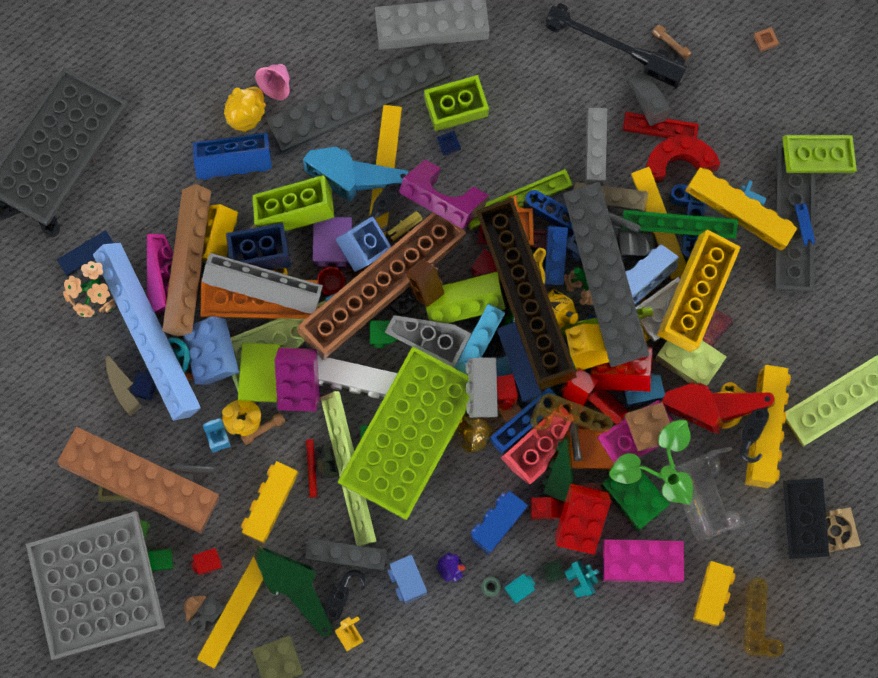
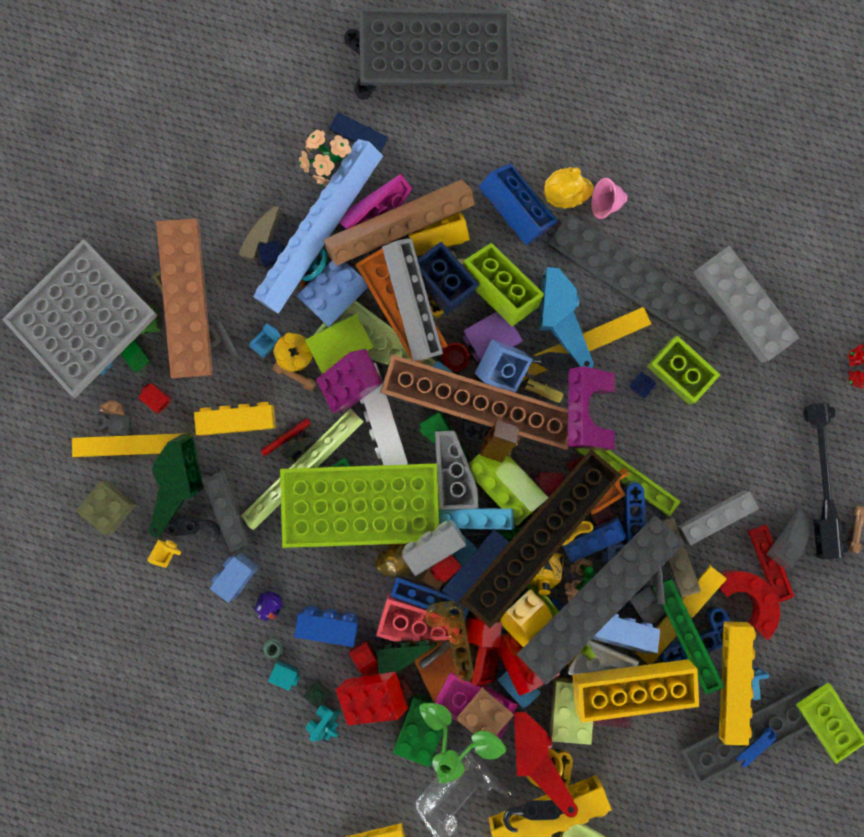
camera: 65 degrees right, 10 degrees up
dark pink brick [602,540,684,583] -> none

